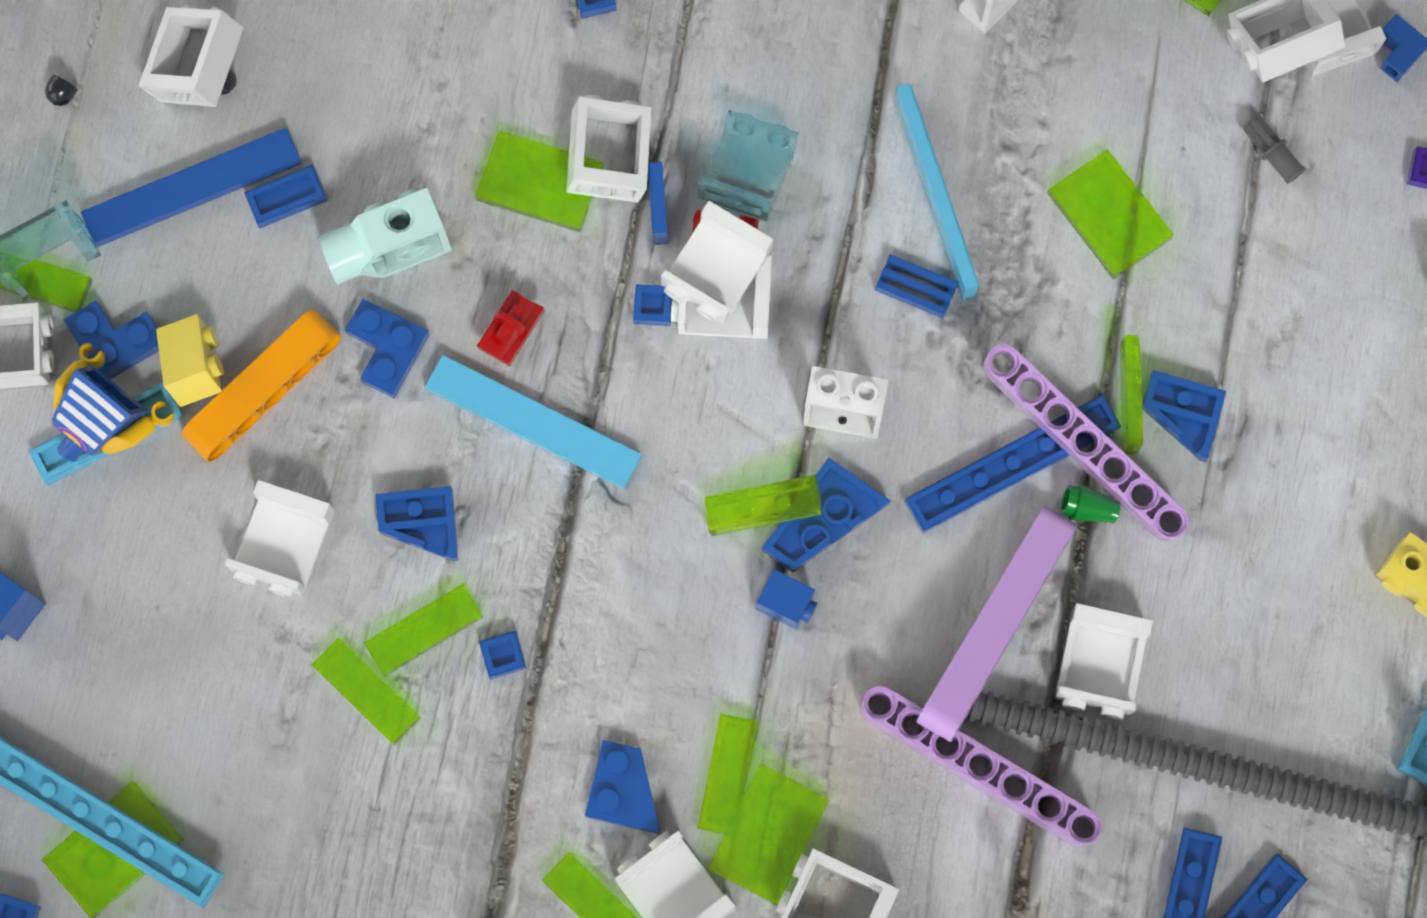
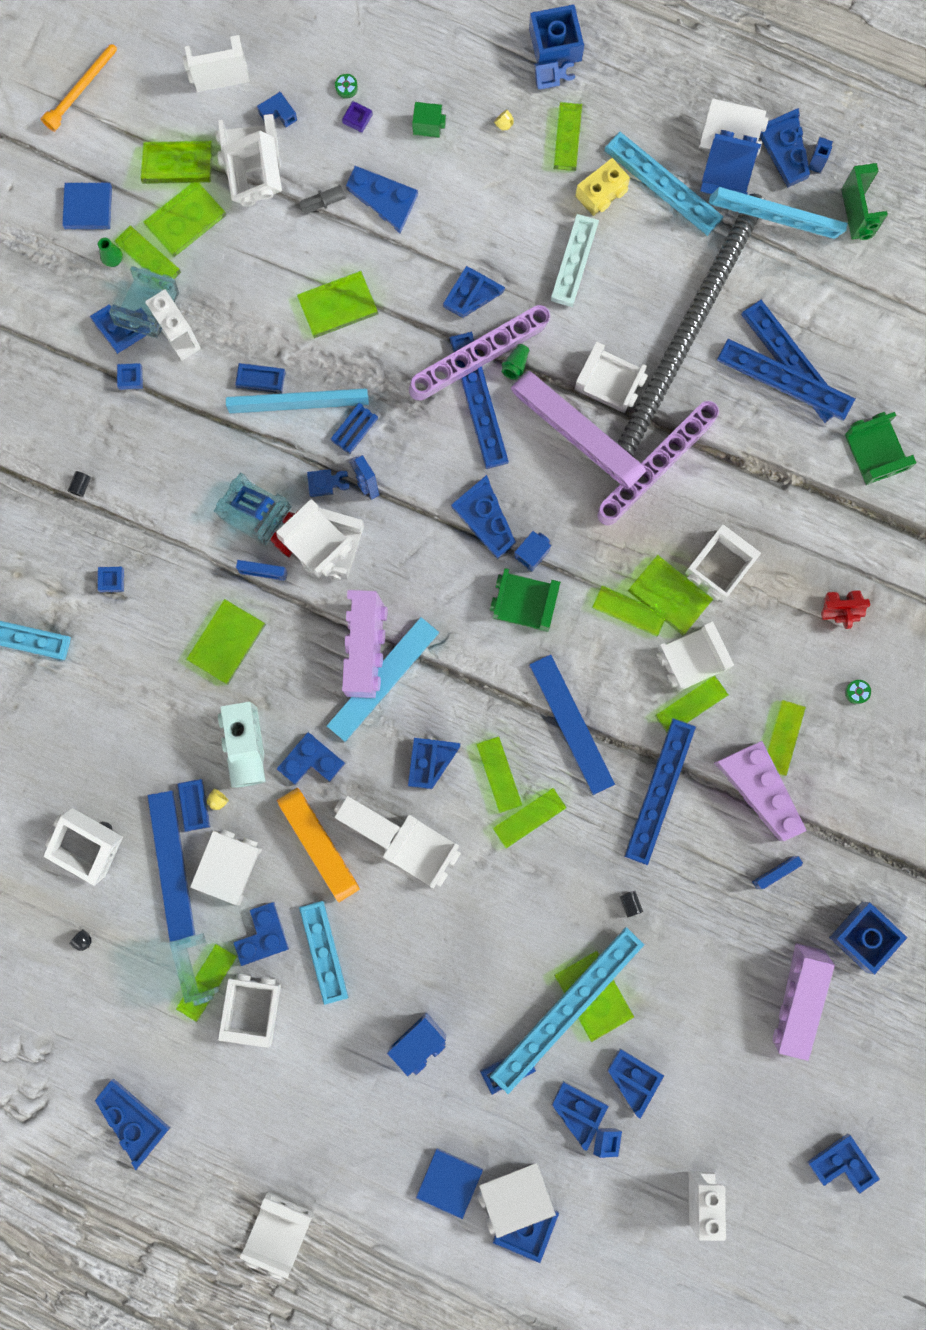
camera: 80 degrees left, 5 degrees up
torso [52,343,175,462] -> none
light yellow brick [156,314,224,407] -> none
red hips [477,290,545,367] -> none
blue tile [479,630,527,680] -> none
white window [566,95,652,203] -> none
blue wing [585,740,660,834] -> none
blue plate [633,284,672,326] -> none
clear neon green tile [705,475,822,536] -> none
white window [803,366,889,439] -> none
clear neon green tile [1119,335,1143,454] -> none
none -> white panel [191,829,262,905]
none -> light yellow hinge [207,789,229,810]
none -> blue tile [230,486,274,521]
none -> blue tile [235,363,286,393]
none -> blue plate [307,469,350,497]
none -> white brick [334,796,400,849]
none -> lavender wedge [342,590,388,698]
none -> blue wing [346,166,418,234]
none -> blue wing [348,455,379,500]
none -> green panel [490,568,561,632]
none -> blue tile [529,654,615,795]
none -> light aqua plate [551,214,599,307]
none -> black hinge [619,890,643,917]
none -> blue tile [624,718,696,865]

